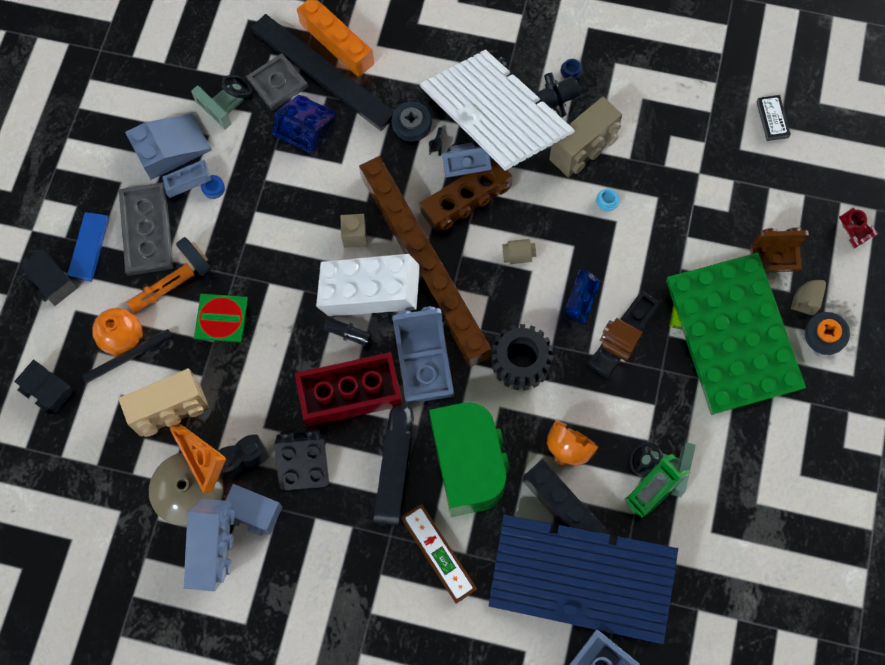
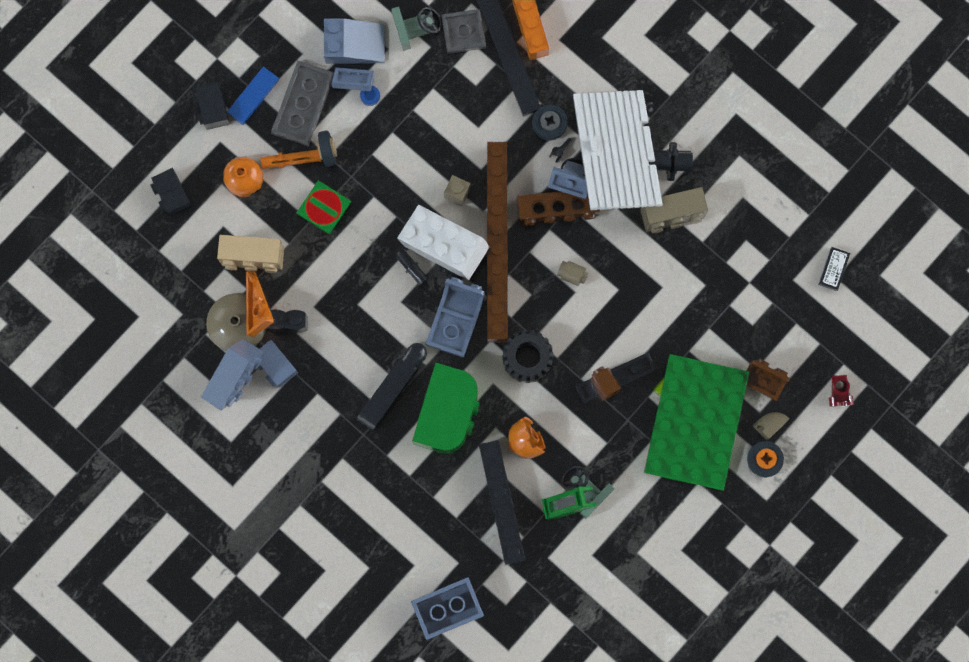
camera: 25 degrees right, 10 degrees up
black bar [82,329,173,383] -> none
clear blue bracket [272,95,336,153] -> none
black bracket [274,428,329,490] -> none
dark red brick [295,352,402,427] -> none
tile [401,504,477,604] -> none
dark blue door [488,515,679,644] -> none
dark blue plate [560,59,583,80] -> none
clear blue plate [564,270,601,323] -> none
medium azure plate [596,189,619,211] -> none

